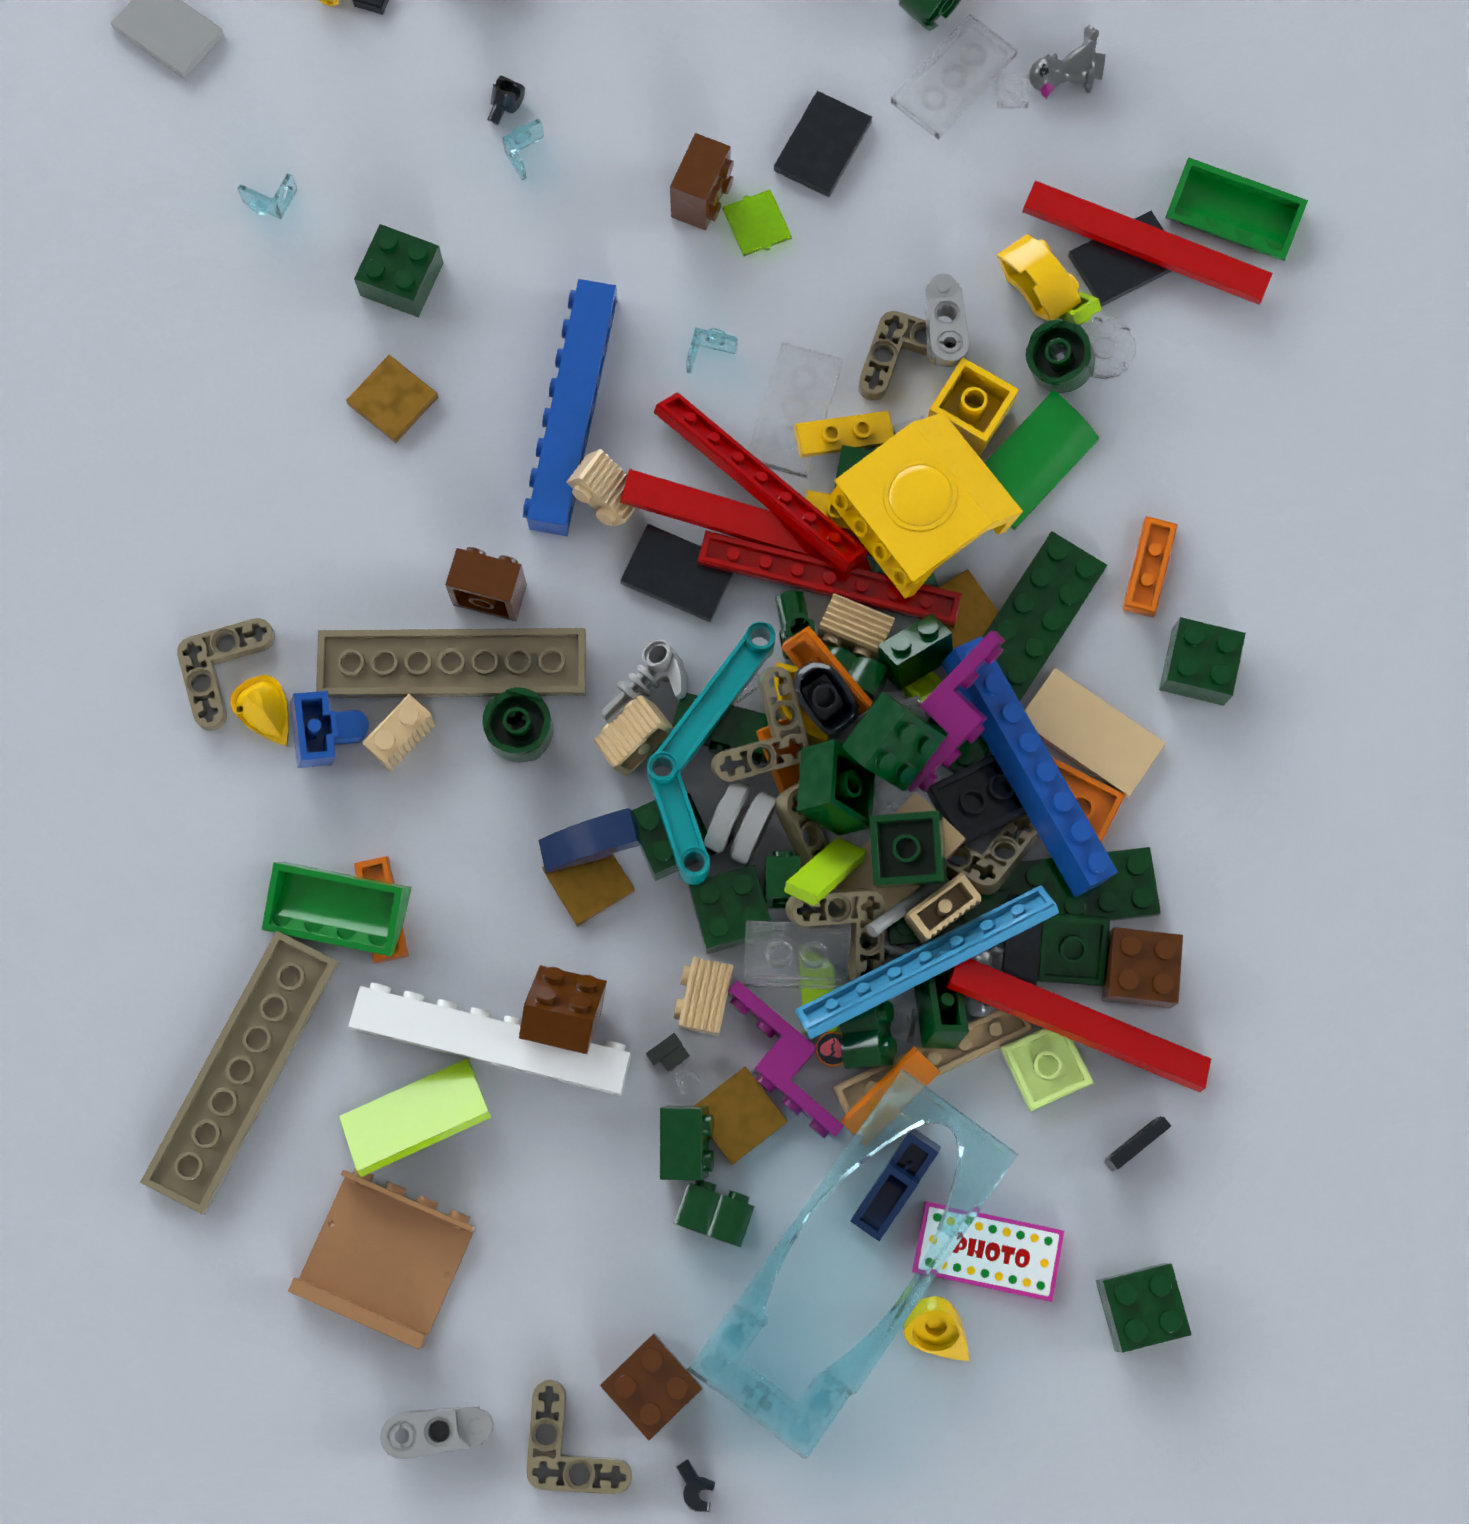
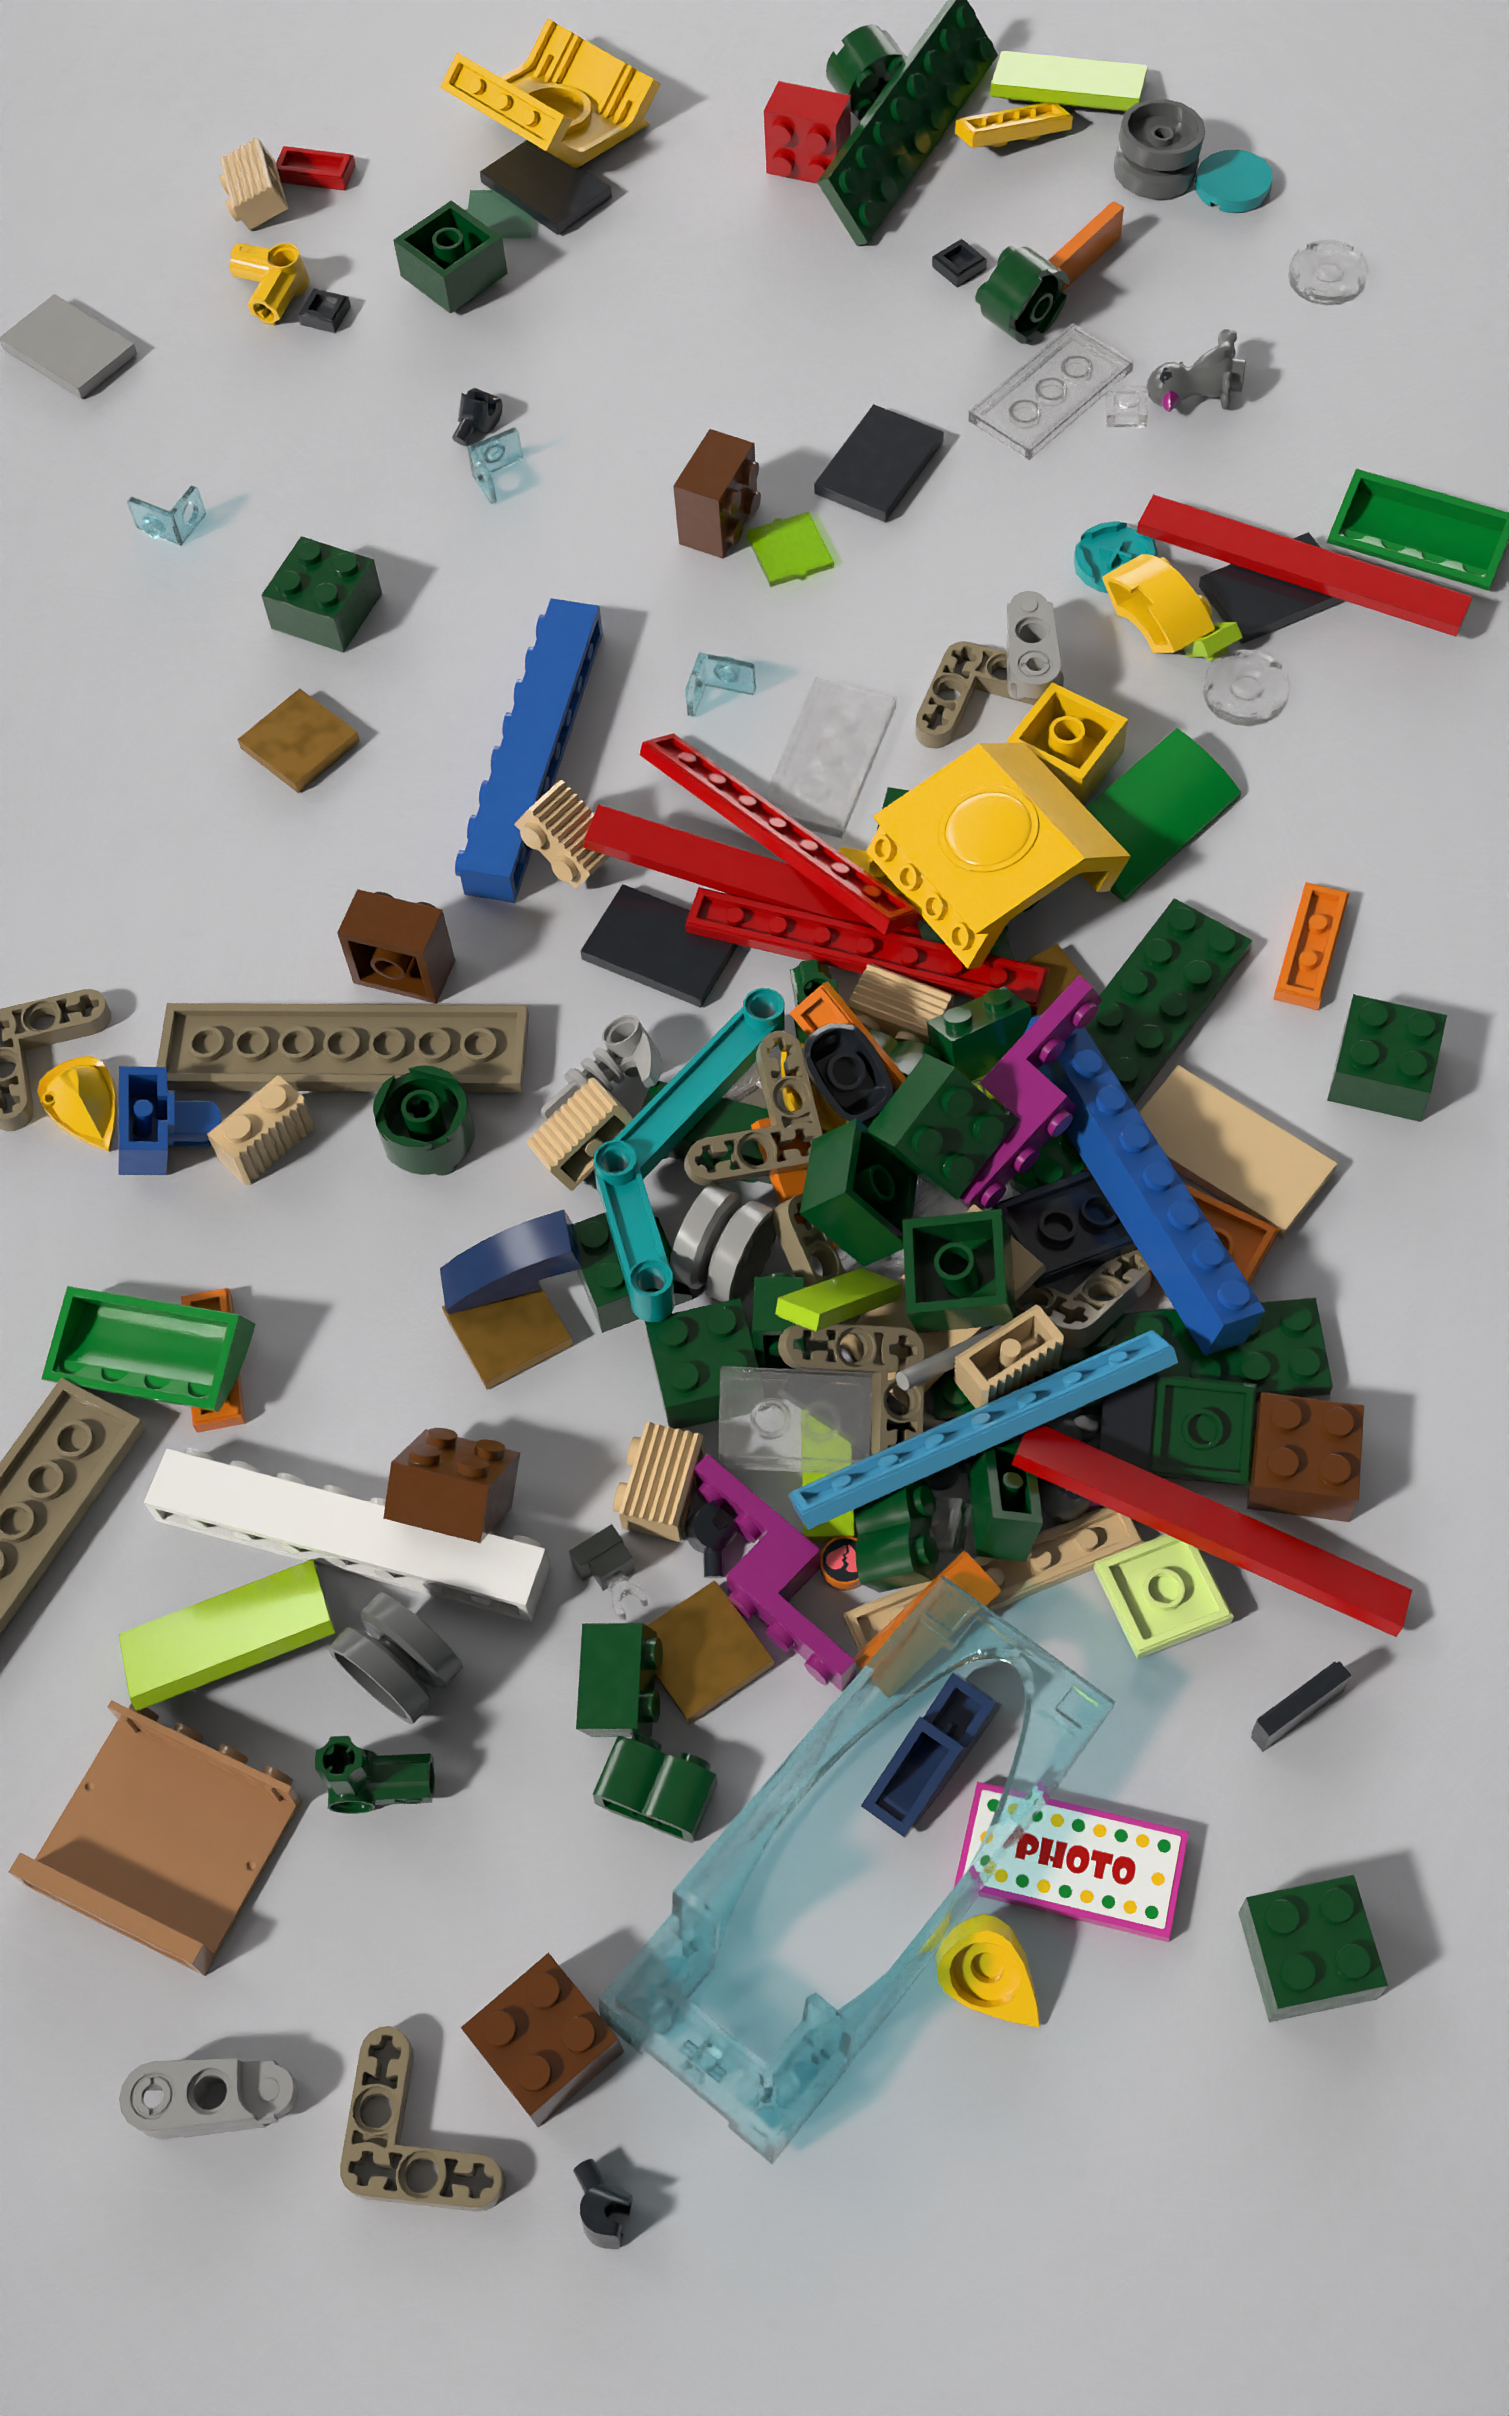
camera: 10 degrees right, 15 degrees down
yellow plate [793,411,894,458] -> none
dark green brick [1025,319,1095,394] -> none
none -> dark green piece [315,1736,435,1814]
none -> dark grey wheel [327,1592,463,1724]
none -> black piece [685,1500,739,1578]
none -> teal tile [1073,521,1158,593]

